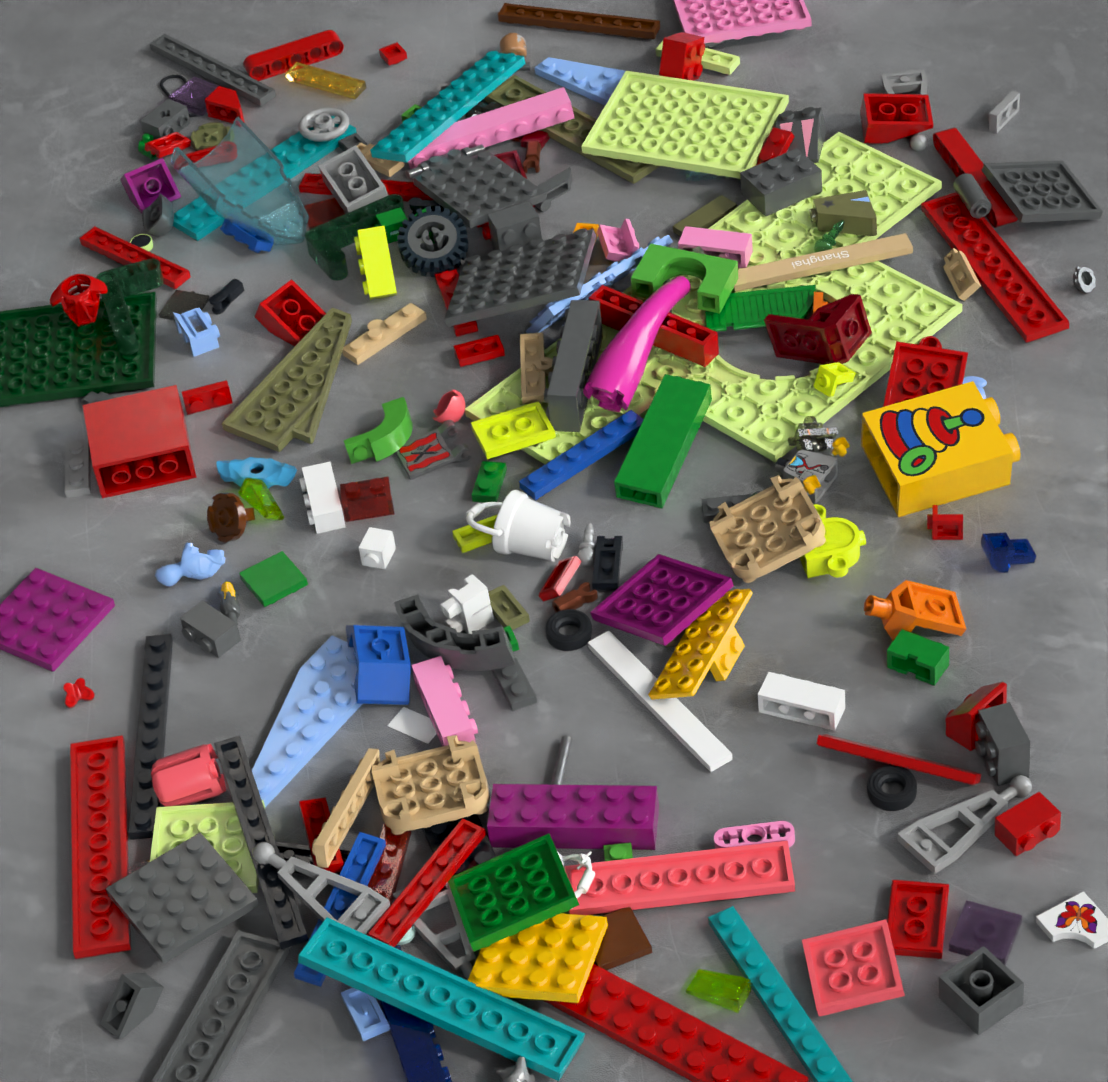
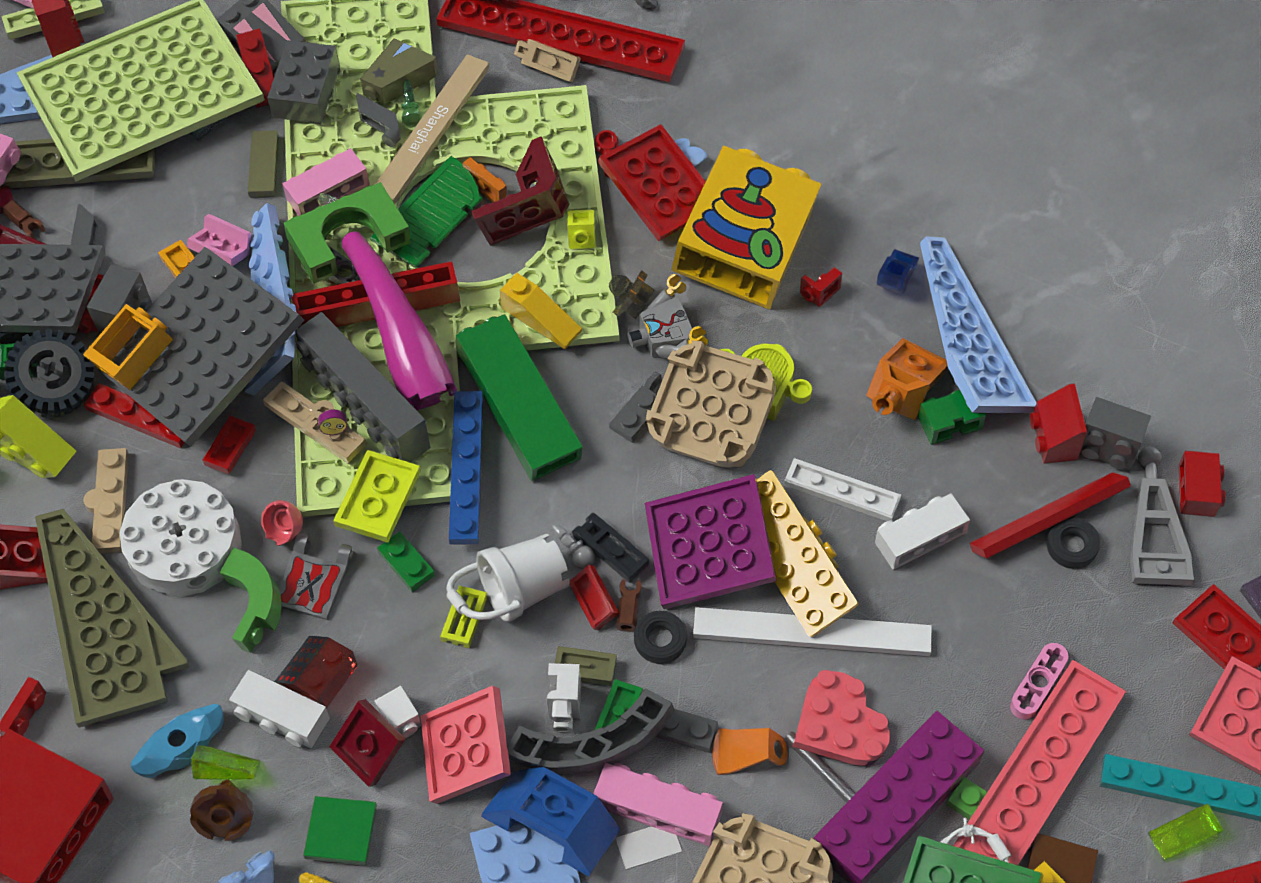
camera: 55 degrees left, 15 degrees up
none -> light orange window [83,304,173,390]
none -> white brick [119,479,242,597]
none -> tile [318,409,347,435]
none -> dark red plate [329,699,406,787]
none -> dark grey piece [356,93,400,147]
none -> coral plate [420,686,511,804]
none -> yellow slope [499,272,582,349]
none -> orange piece [712,728,788,775]
none -> white tile [784,458,901,521]
none -> coral plate [793,670,890,766]
none -> light blue wing [920,236,1036,413]

